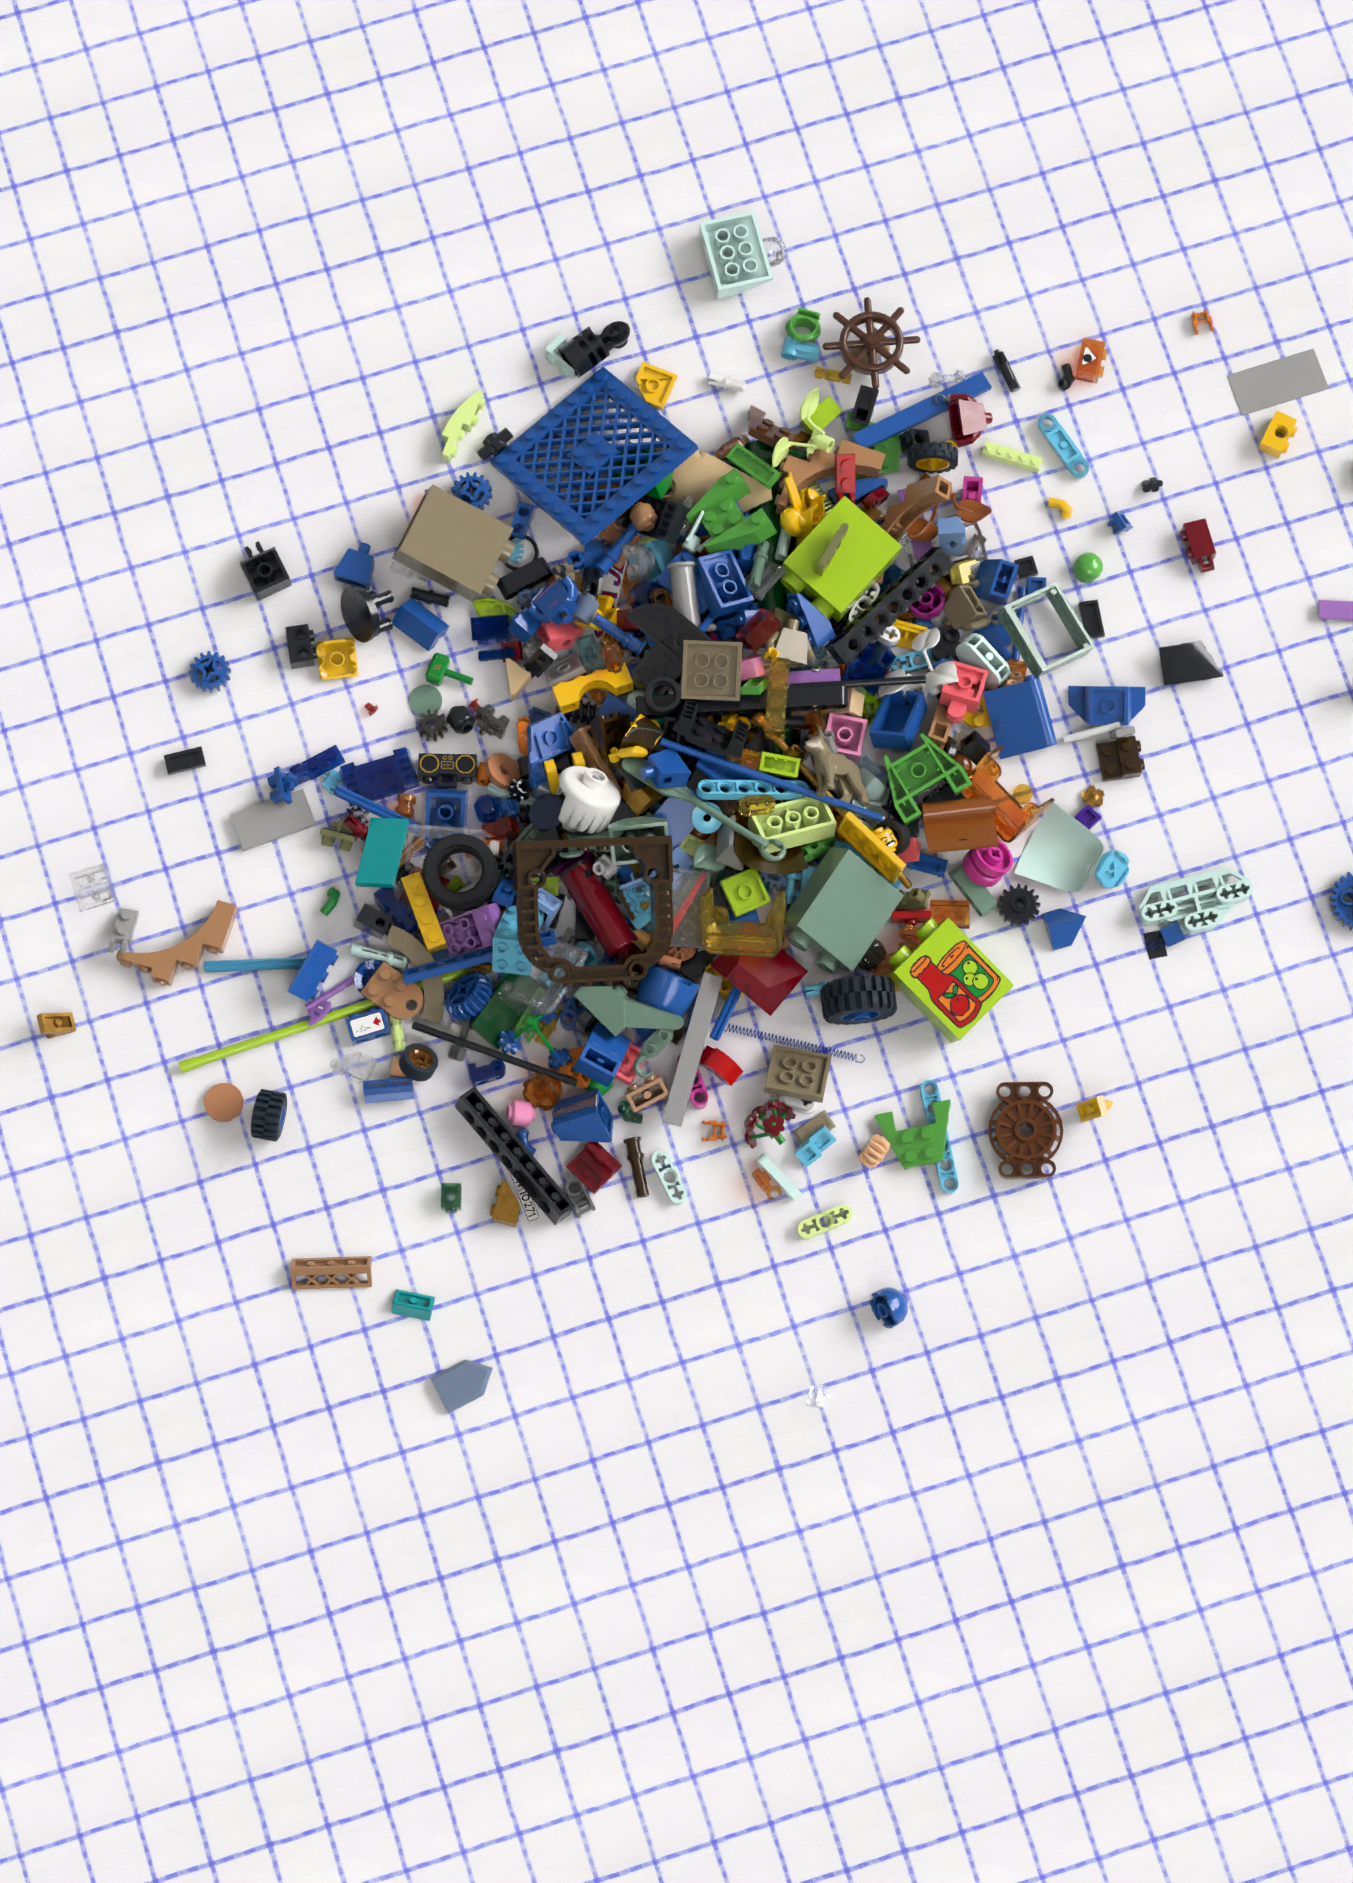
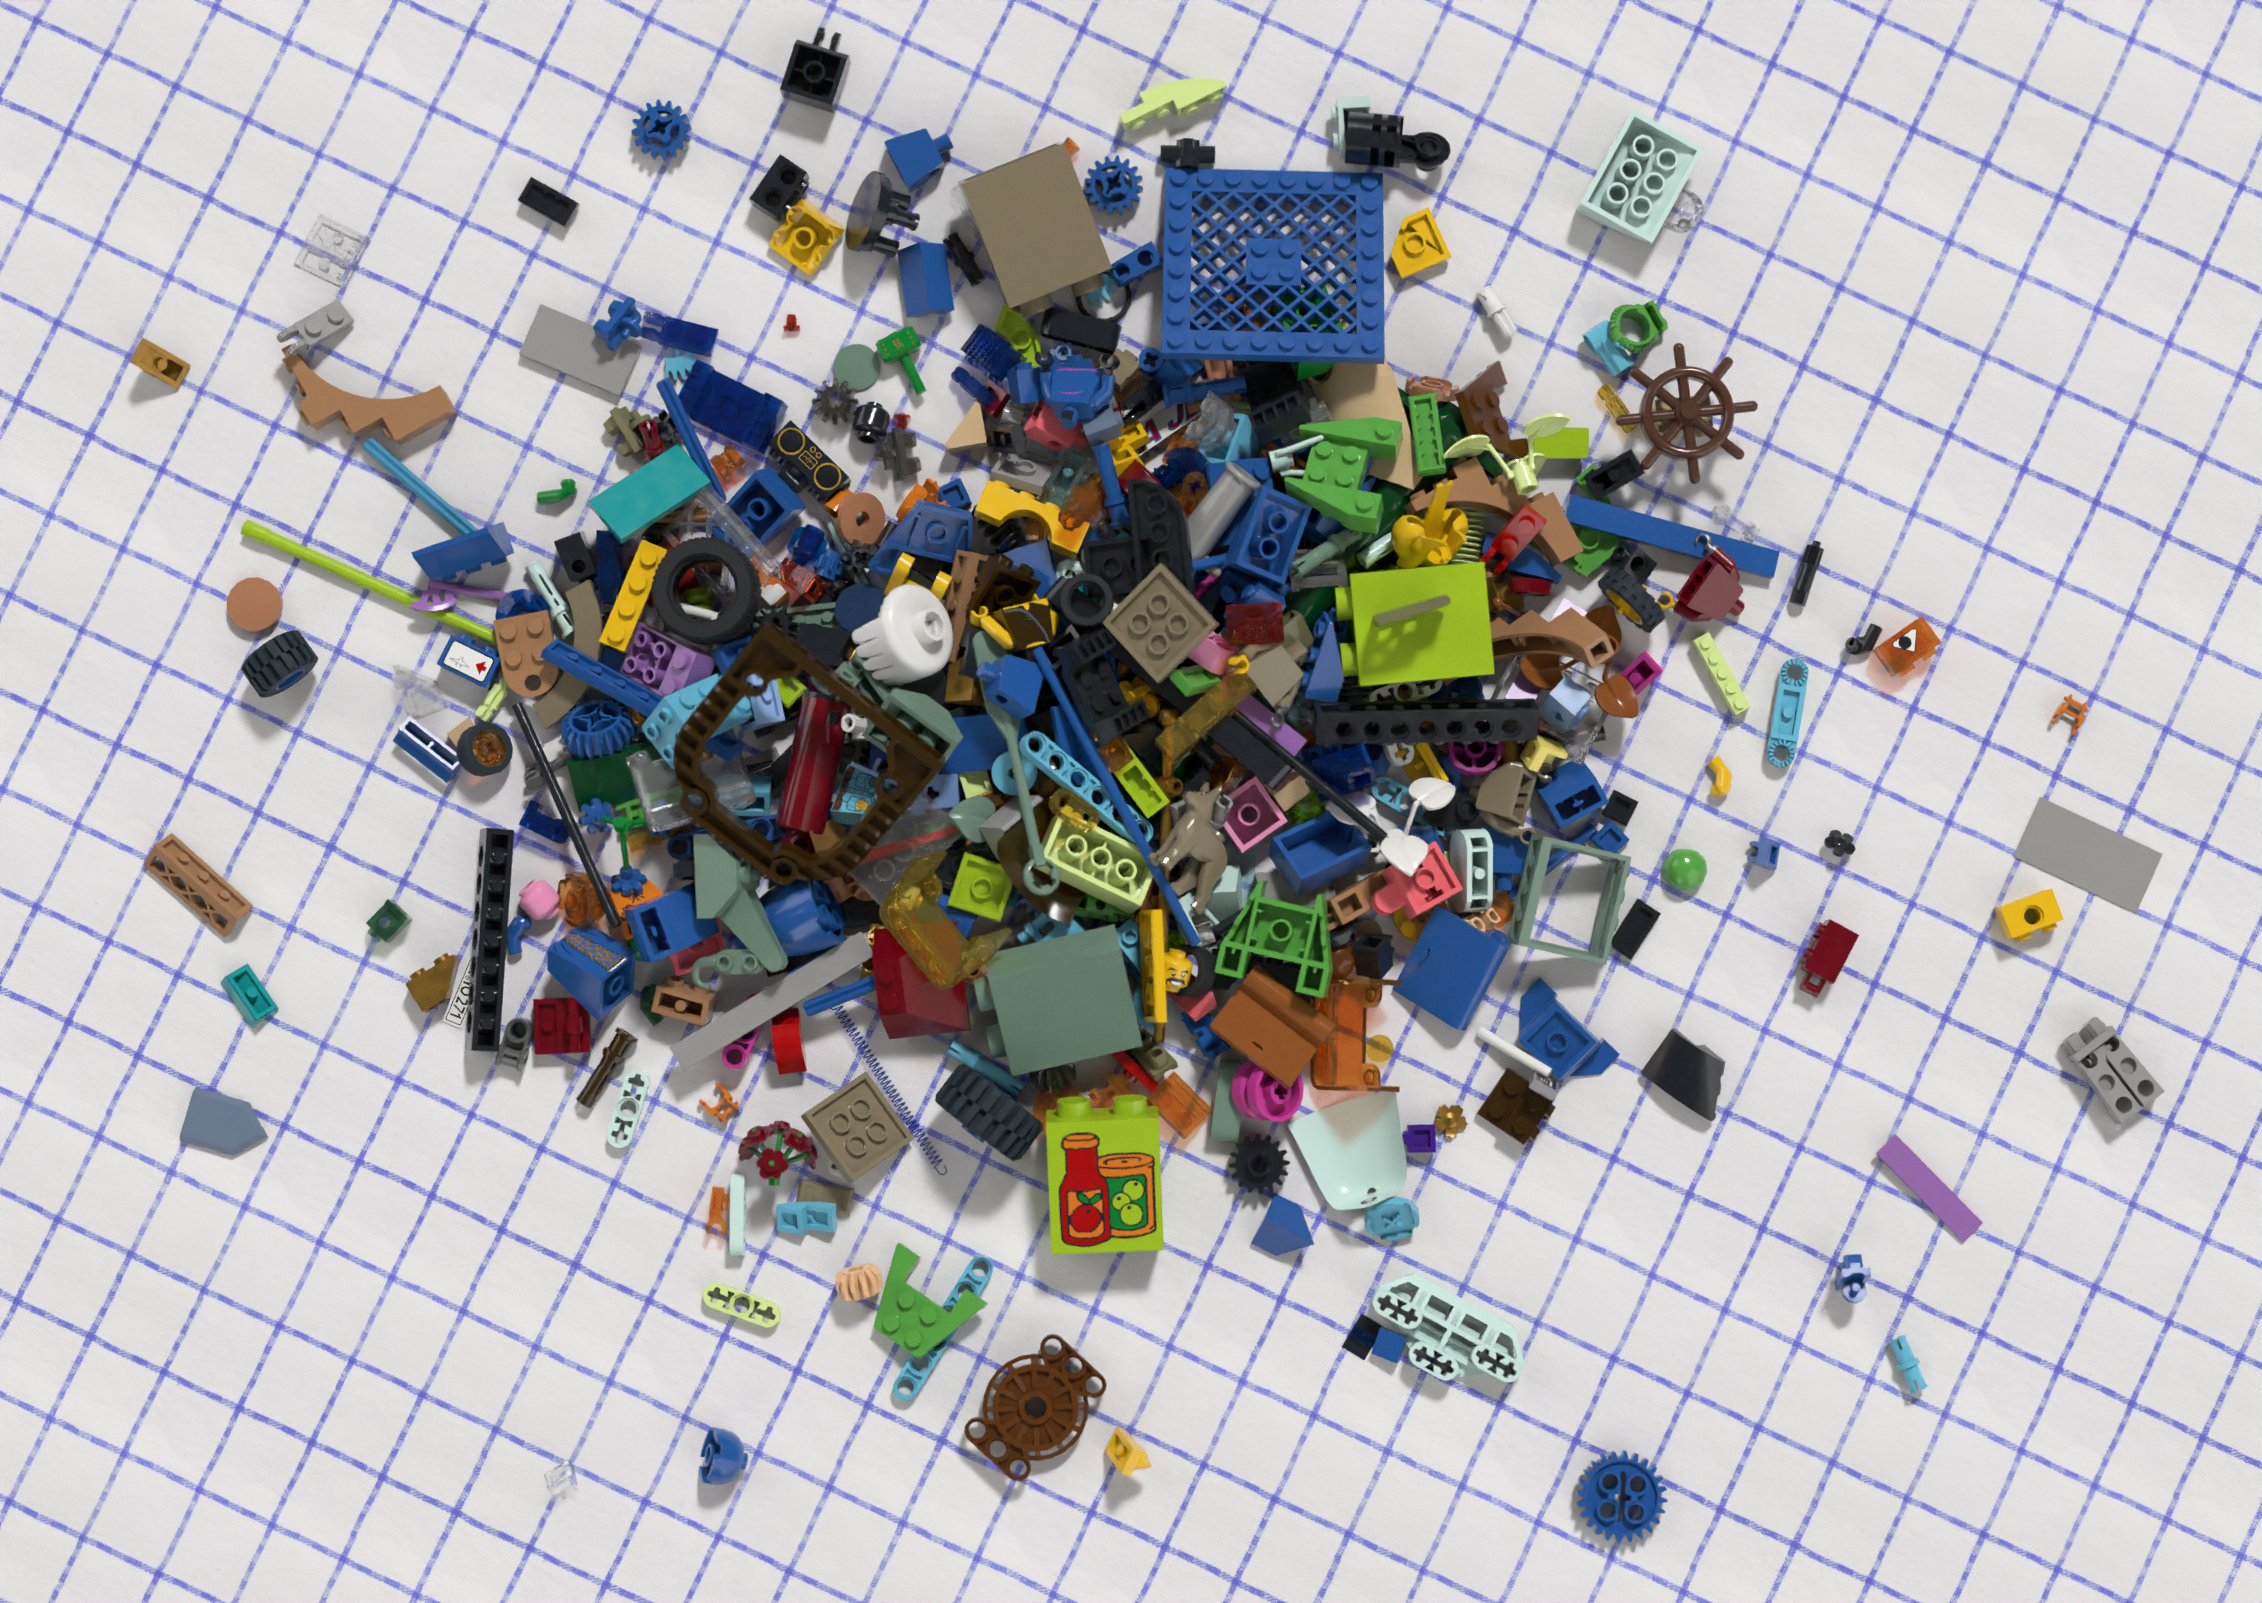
camera: 40 degrees right, 10 degrees up
medium nougat head [629,502,658,531] -> none

